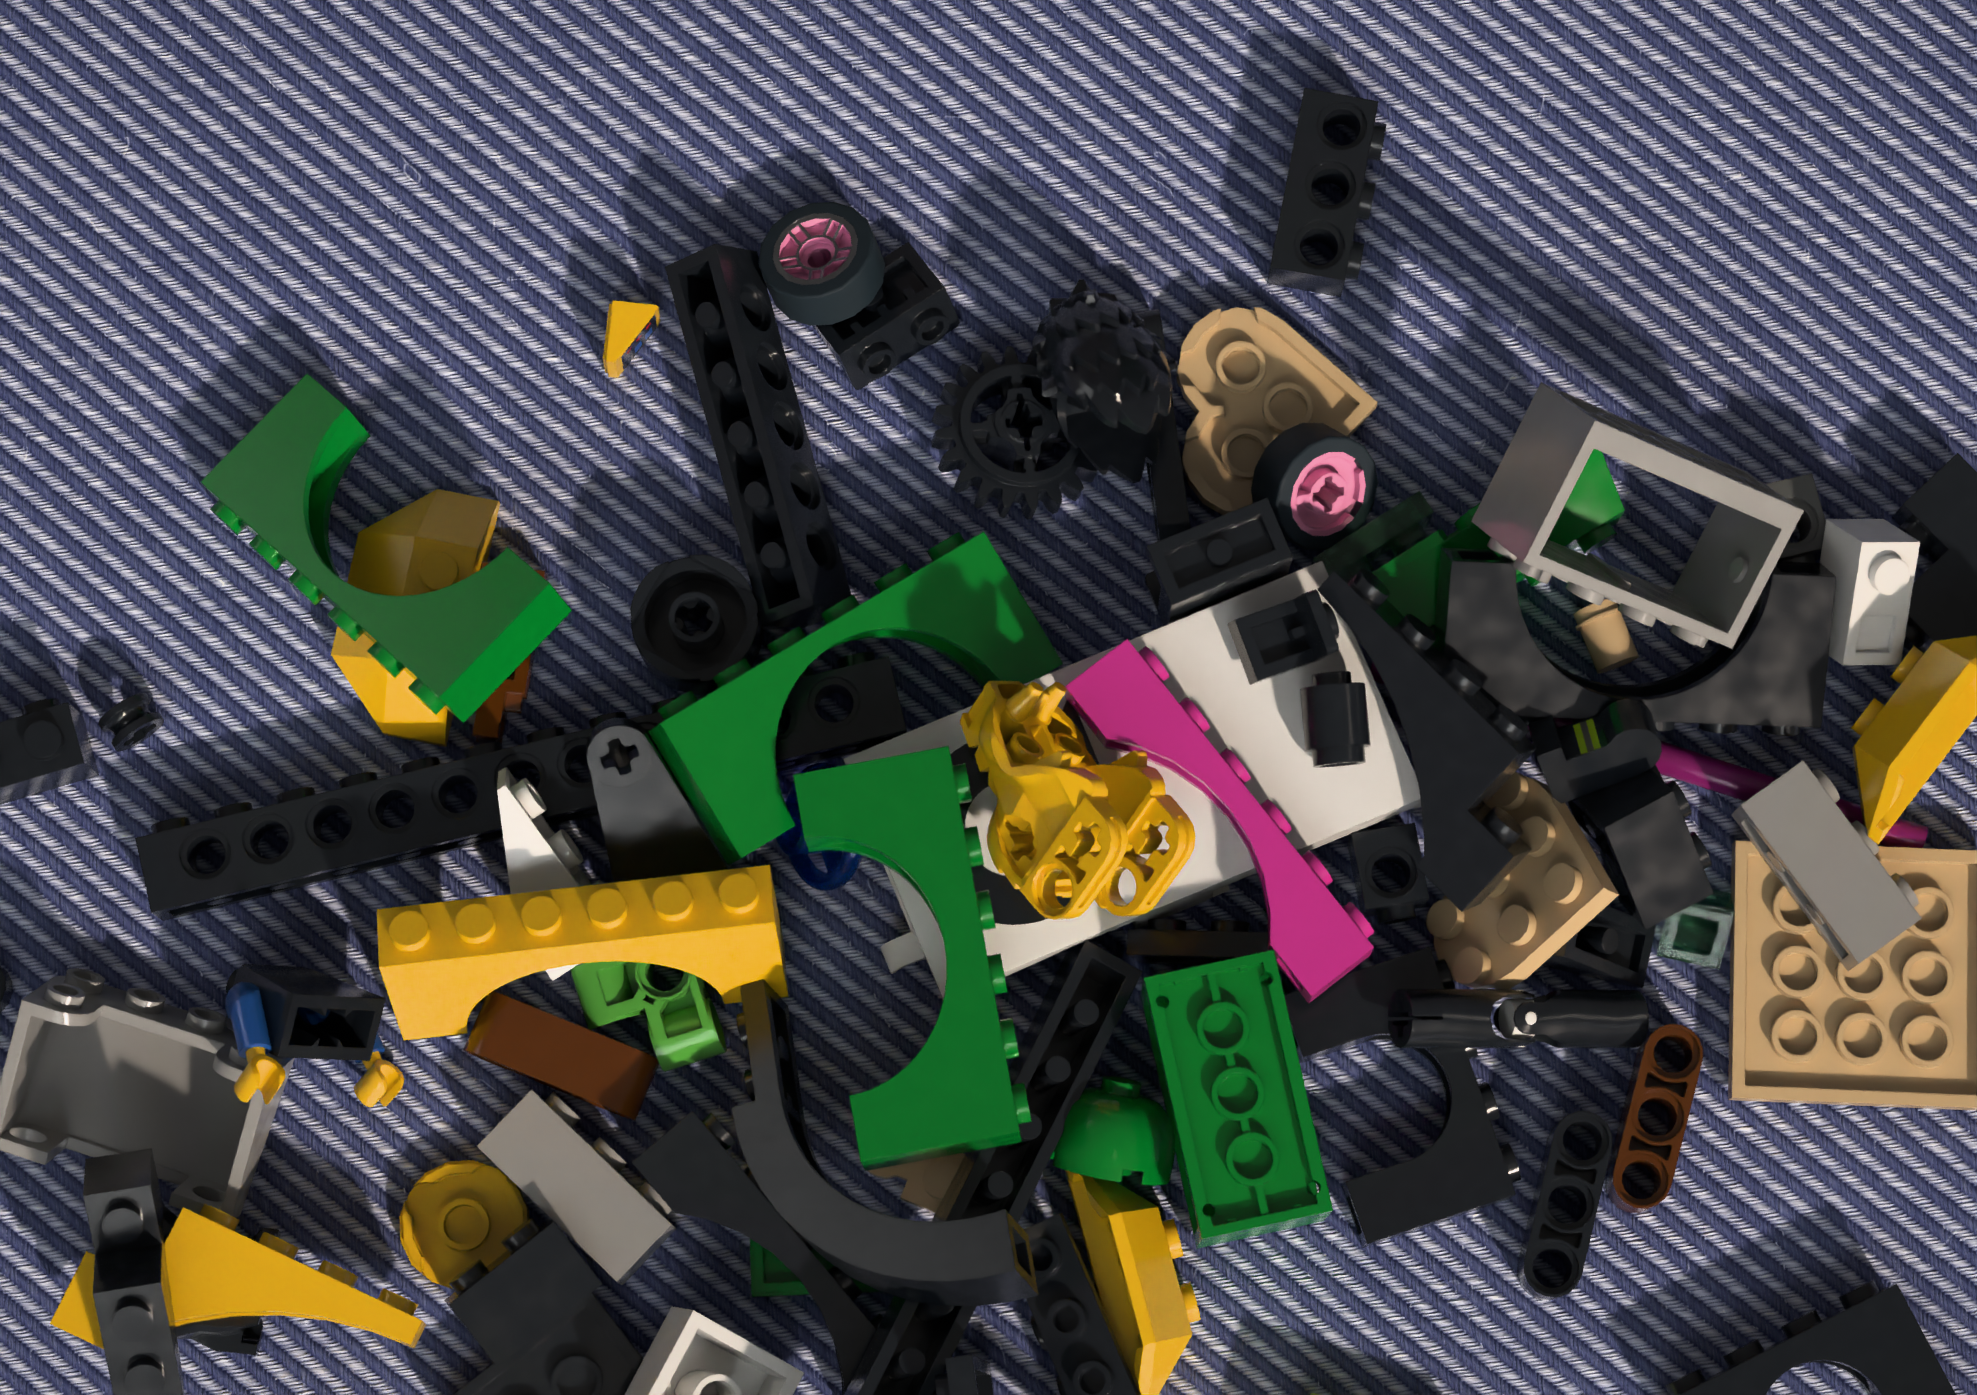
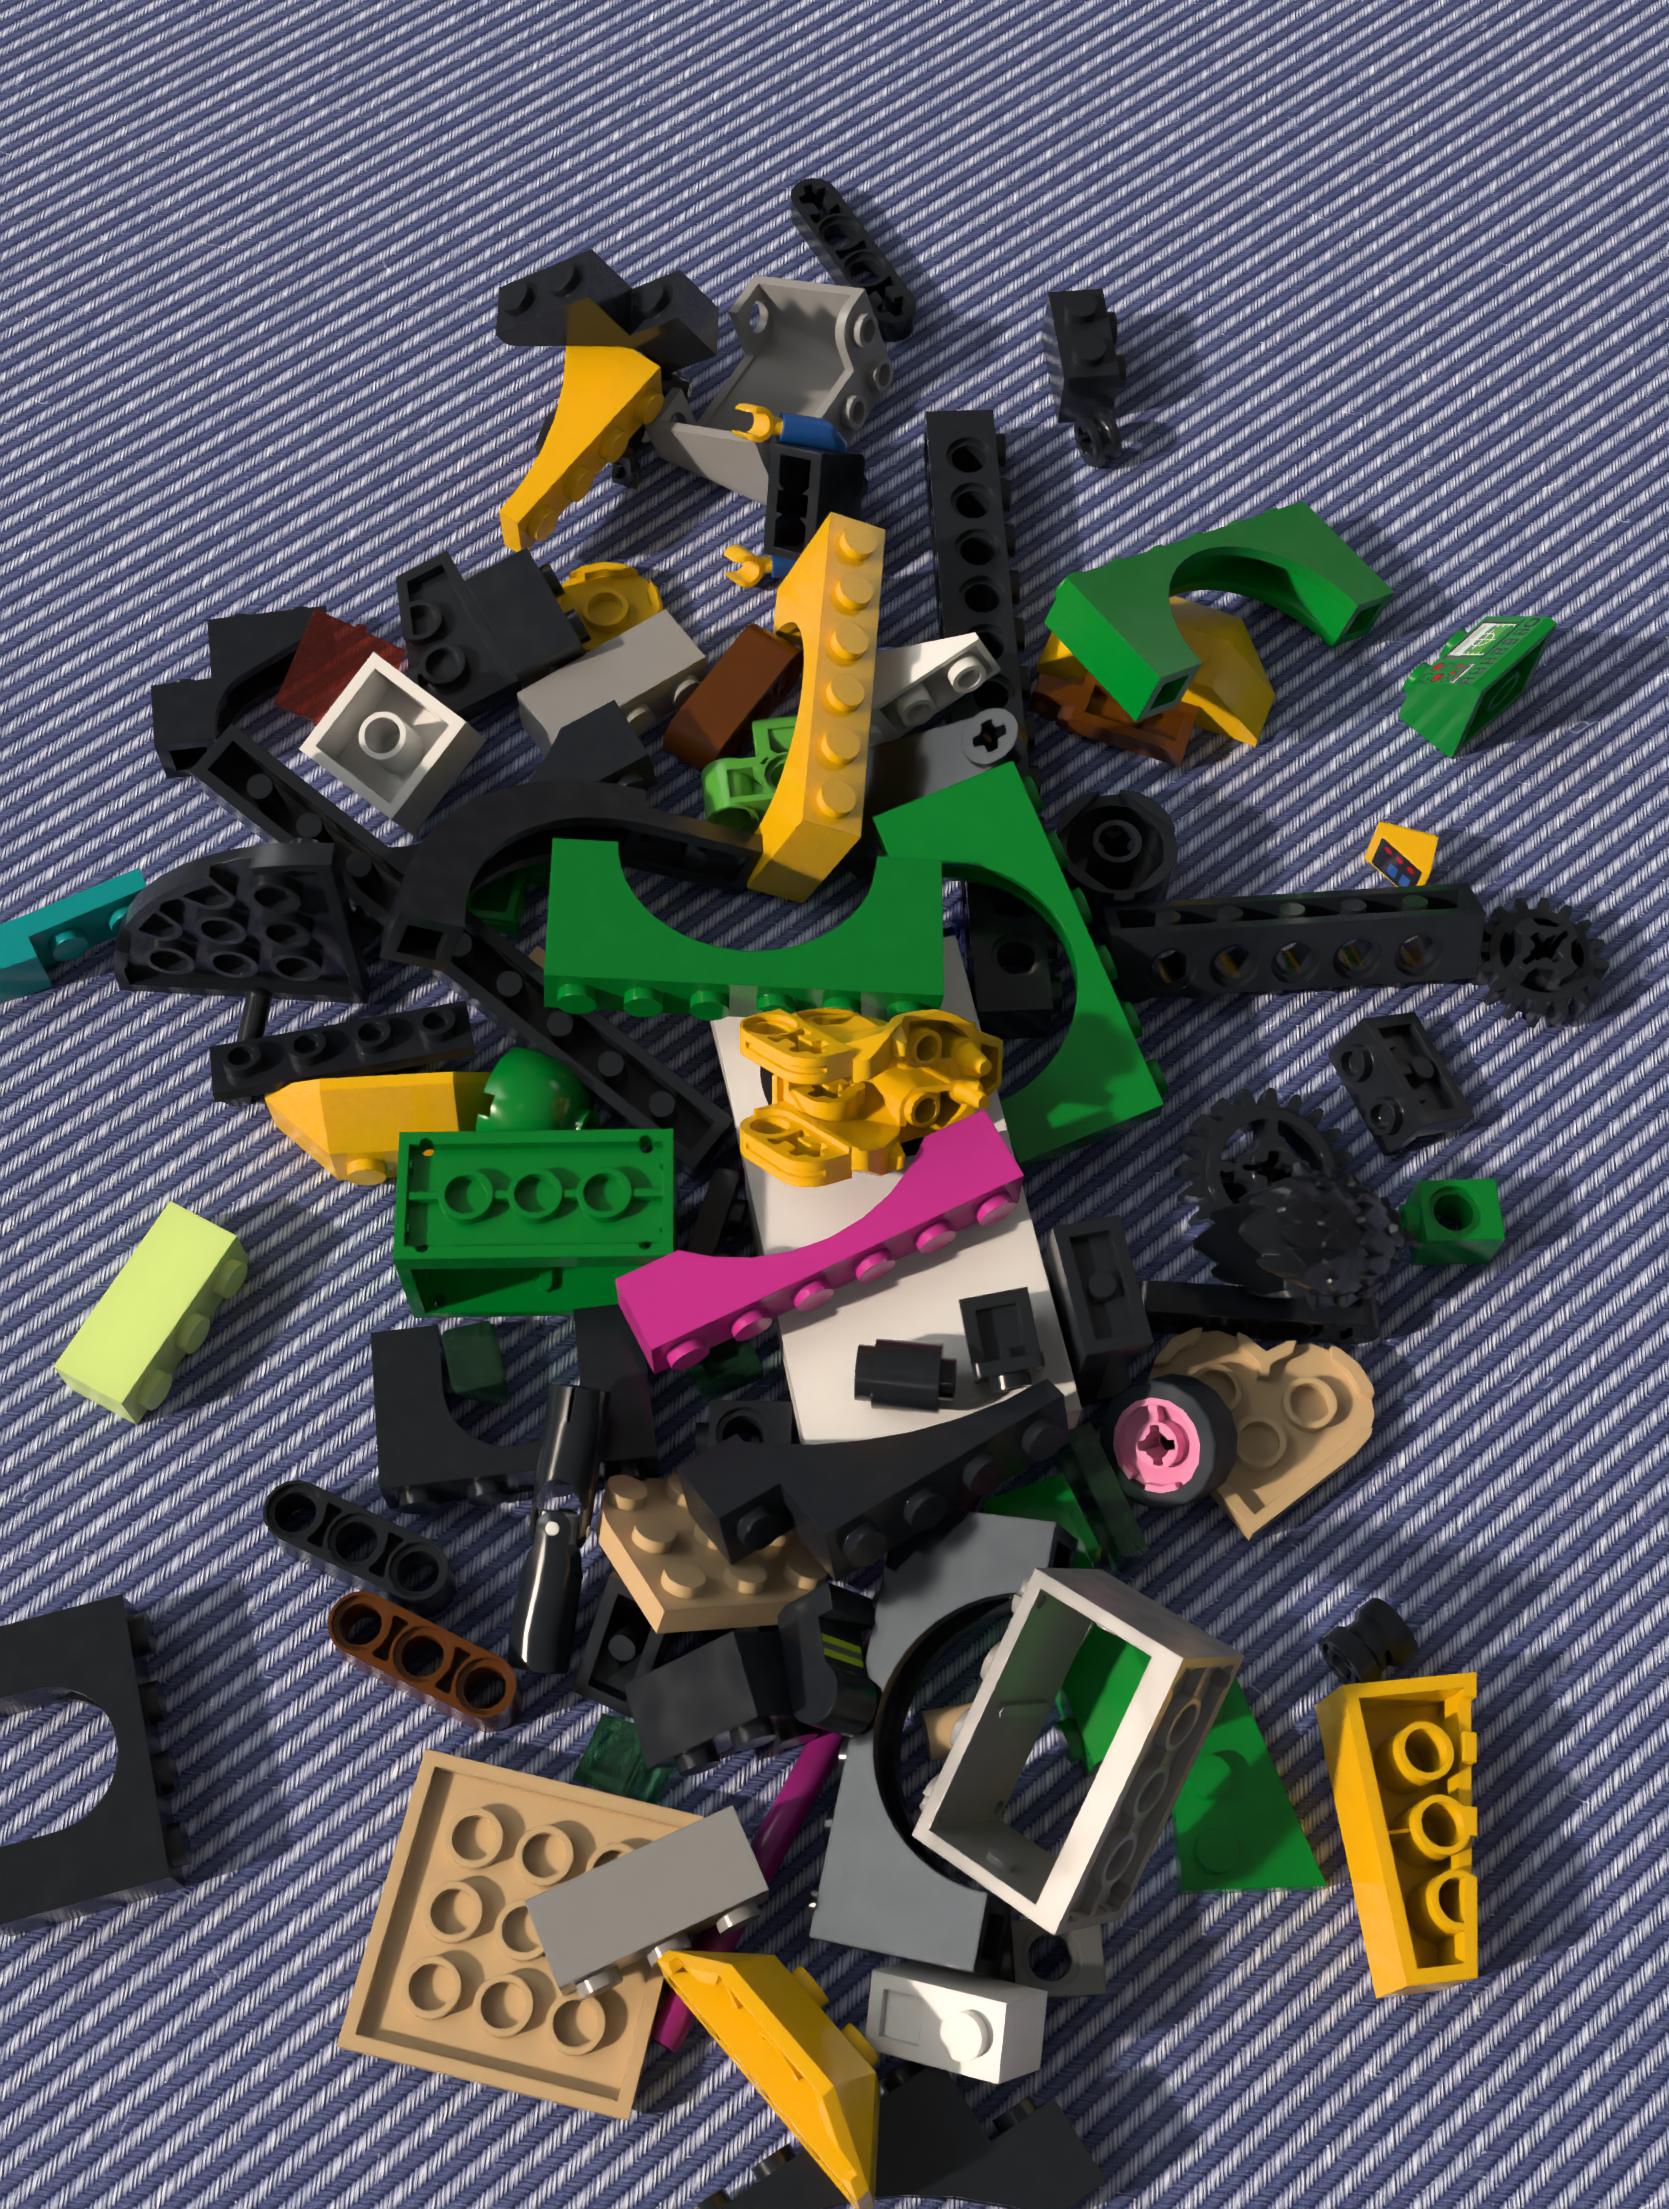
camera: 95 degrees right, 15 degrees down
black wheel [758,202,885,326] -> none
black brick [1267,88,1387,297] -> none
none -> clear green slope [442,1320,511,1406]
none -> green wing [1172,1676,1327,1895]
none -> yellow wedge [1315,1672,1478,1999]
none -> black wheel [1318,1598,1419,1685]
none -> green slope [1398,616,1558,759]
none -> green brick [1398,1179,1505,1266]
none -> black gear [1471,897,1609,1028]

